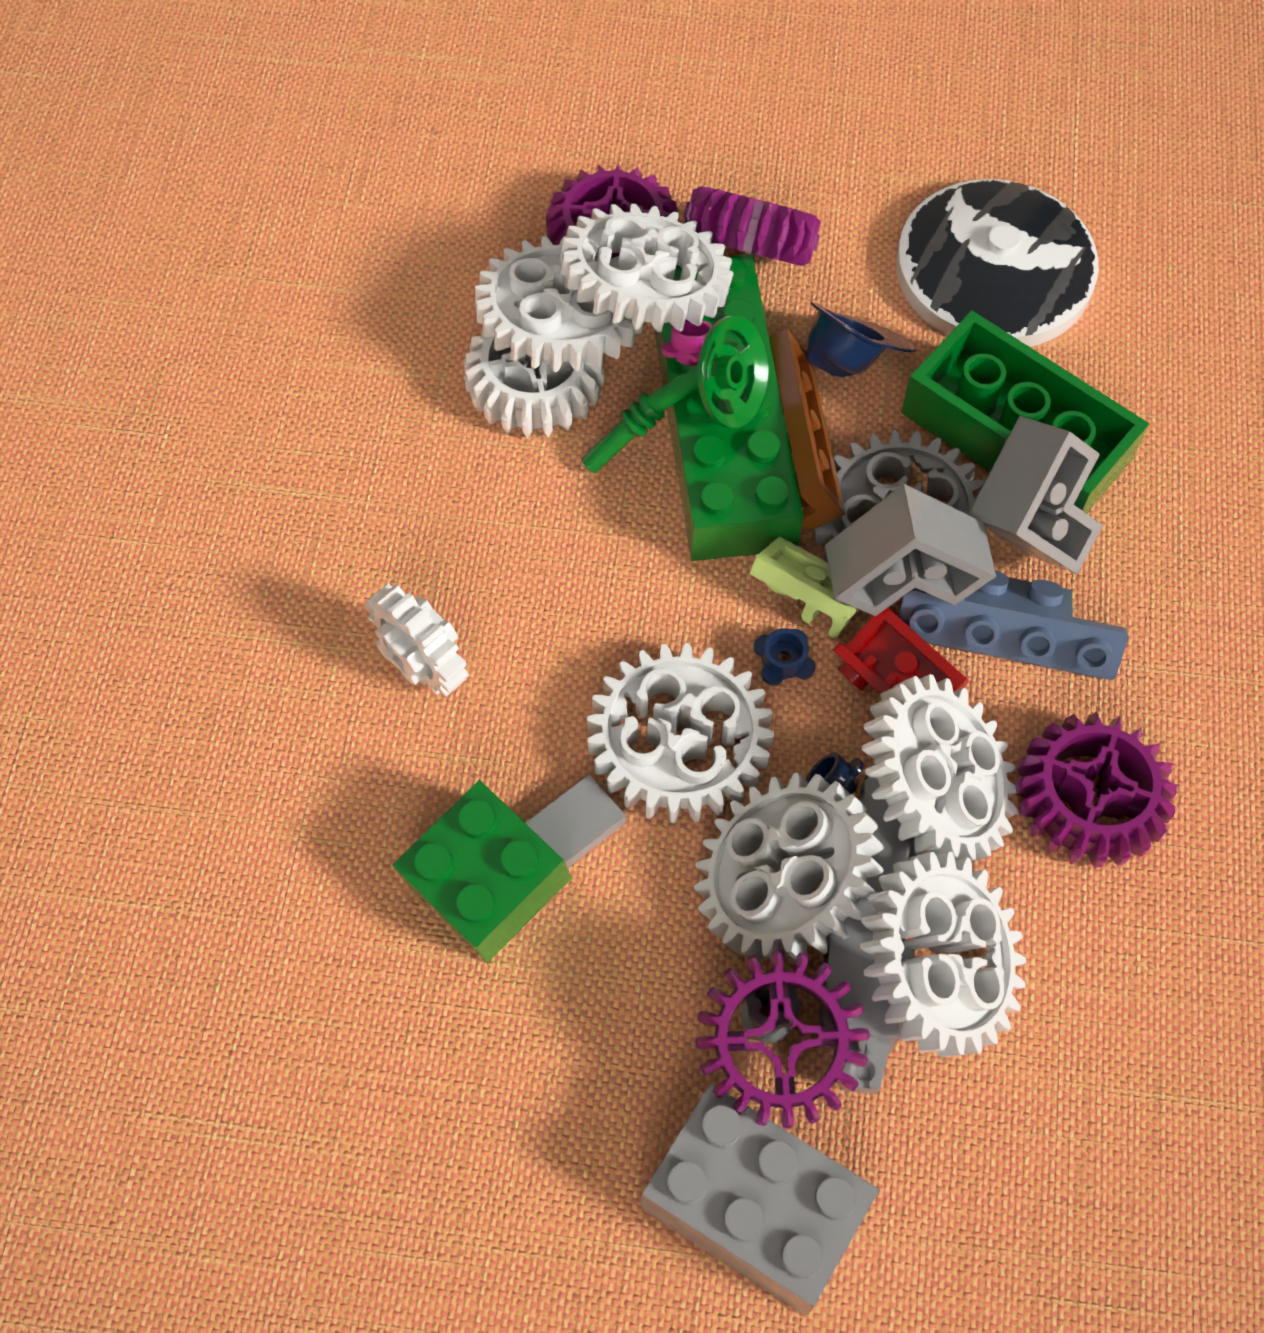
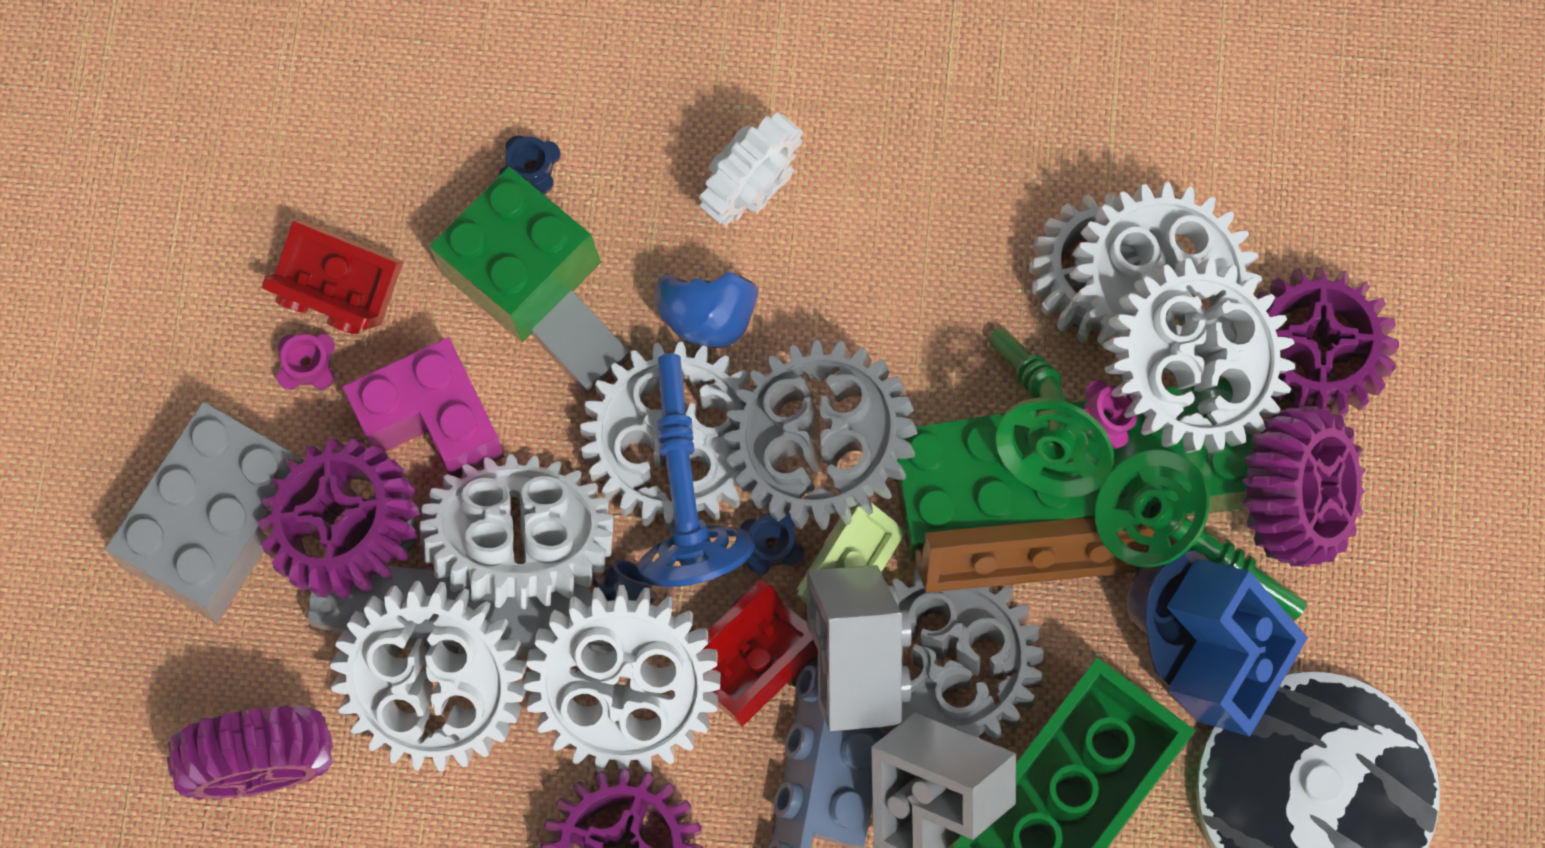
camera: 90 degrees right, 10 degrees up
none -> magenta gear [167,705,333,801]
none -> red bracket [261,219,404,334]
none -> dark pink plate [277,334,335,390]
none -> dark pink brick [342,337,504,478]
none -> dark blue plate [498,135,561,194]
none -> blue dish [638,354,755,587]
none -> blue hair [655,272,759,348]
none -> light grey gear [724,340,917,530]
none -> green dish [1095,449,1307,621]
none -> blue brick [1167,558,1308,737]

